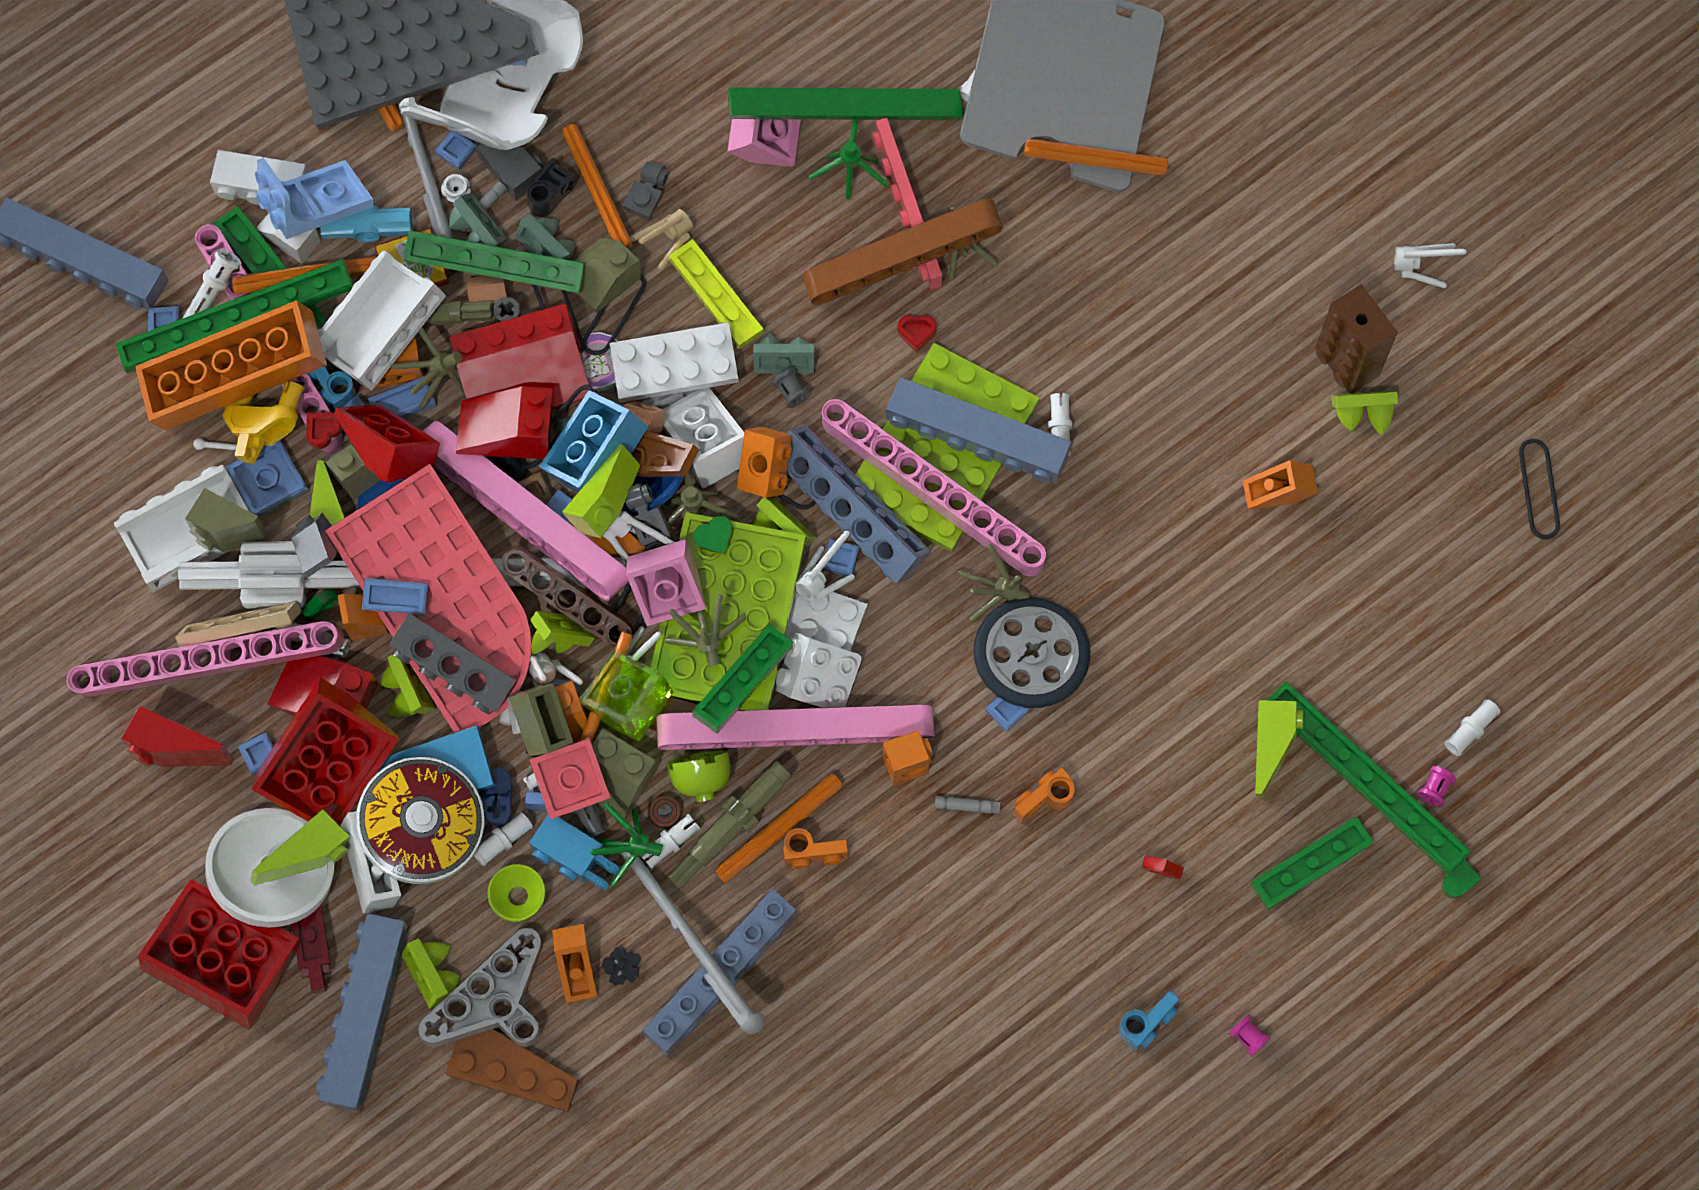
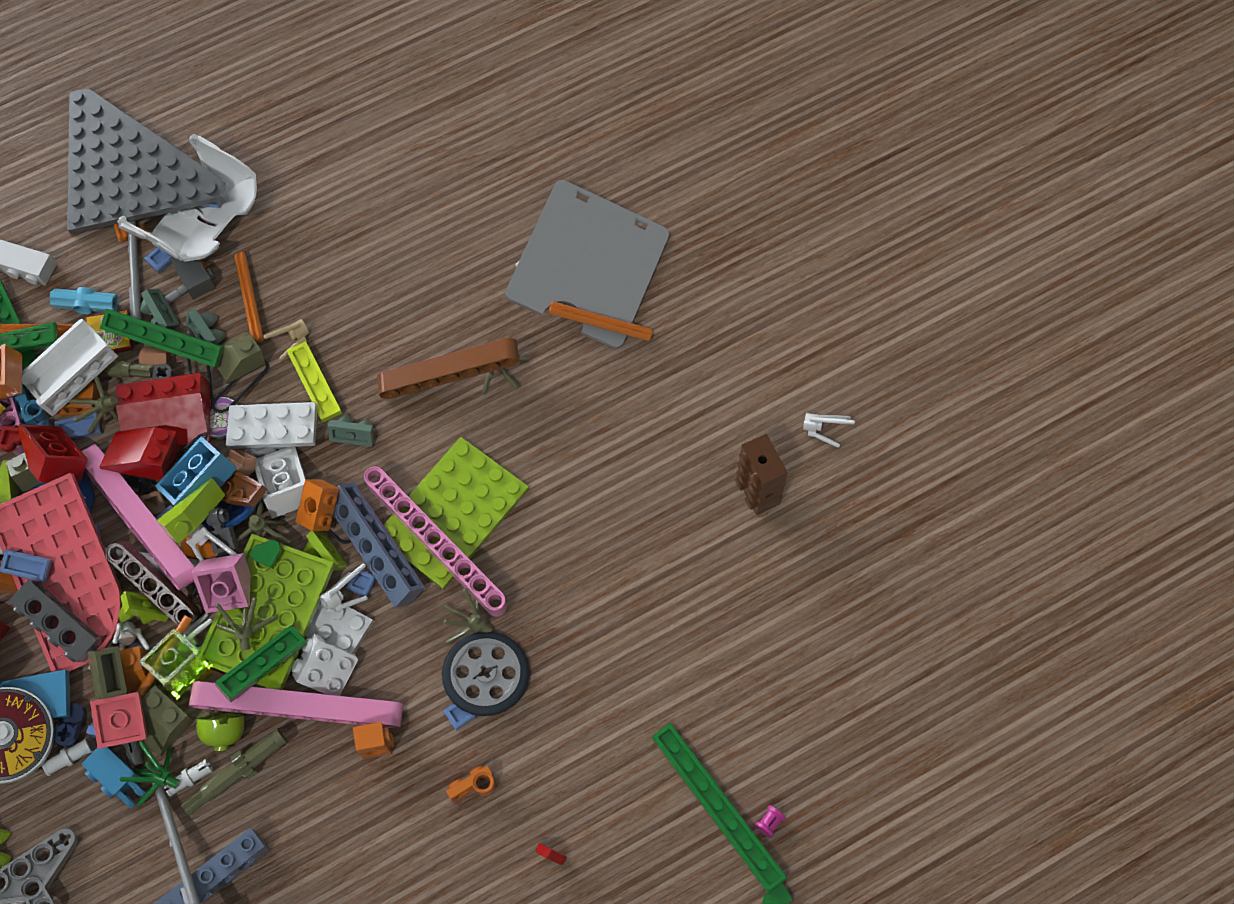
camera: 10 degrees right, 5 degrees down
light blue bracket [255,158,373,239] -> none
white slope [256,213,321,264] -> none
lime tile [380,655,436,718] -> none
white plate [441,174,471,203] -> none
lime piece [488,864,545,922] -> none
black piece [527,158,579,217] -> none
orange slope [552,924,598,1003] -> none
black plant [601,947,641,986] -> none
dark grey plate [622,161,669,221] -> none
copper tile [649,796,681,829] -> none
orange axle [715,773,842,883] -> none
green tile [727,87,962,120] -> none
bright pink slope [728,119,801,167] -> none
dark grey bush [772,368,811,408] -> none
orange plate [783,828,848,869] -> none
green plant [808,118,889,199] -> none
coral plate [872,118,942,290] -> none
sand blue brick [886,377,1071,484] -> none
red tile [897,315,937,353] -> none
light grey wheel [935,796,1000,814] -> none
white pin [1048,393,1072,456] -> none
orange slope [1243,460,1318,509] -> none
green plate [1250,817,1374,911] -> none
lime slope [1255,700,1304,798] -> none
lime tile [1332,390,1398,435] -> none
white pin [1444,699,1500,756] -> none
black piece [1519,439,1560,539] -> none

